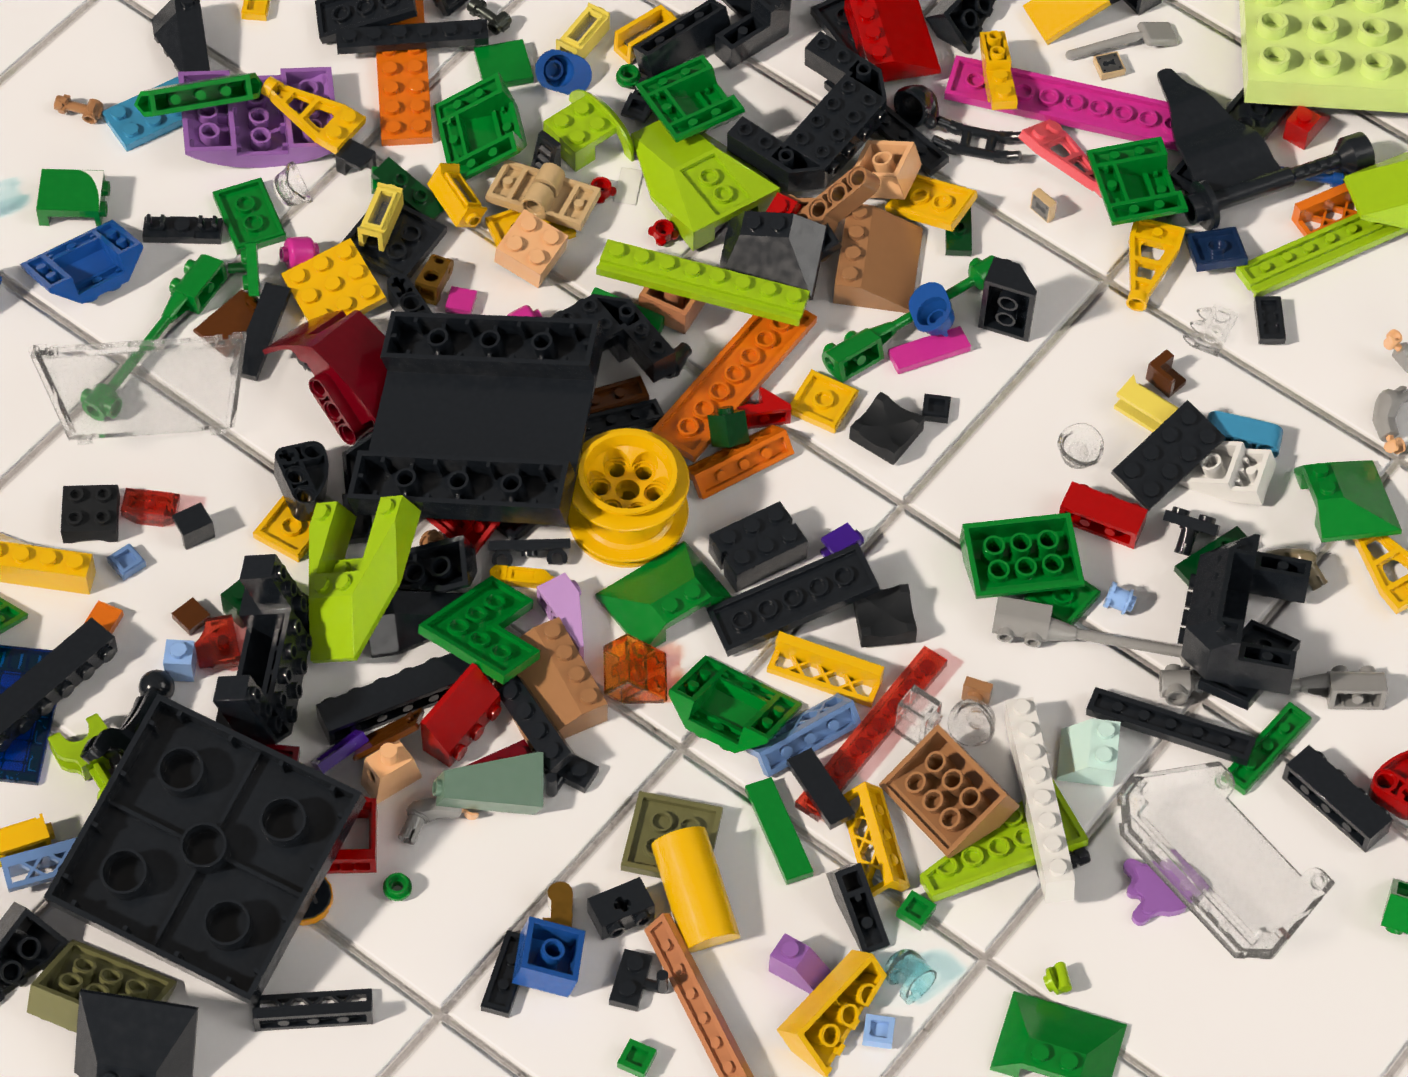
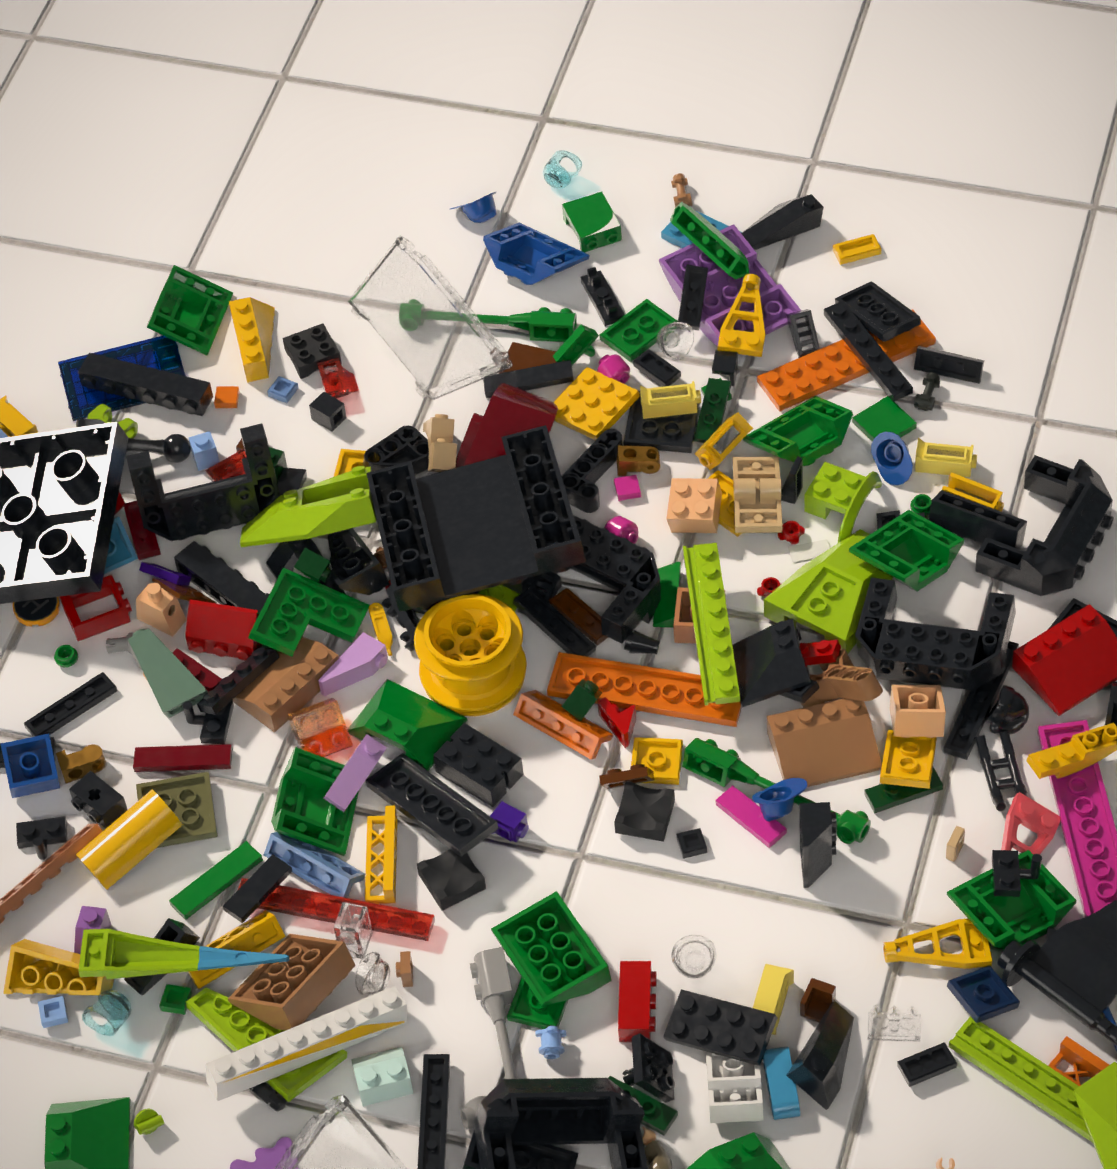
camera: 75 degrees right, 5 degrees down
none -> black tile [24,672,117,737]
none -> lime plate [78,929,289,979]
none -> dark red tile [133,744,232,772]
none -> dark green brick [293,548,331,584]
none -> lavender slope [324,734,387,812]
none -> tan arch [423,414,457,472]
none -> reddish brown plate [599,764,654,789]
none -> black plate [633,349,681,387]
none -> black tile [677,264,708,331]
none -> black slope [786,309,820,358]
none -> black wedge [786,1001,854,1110]
none -> black plate [991,850,1042,897]

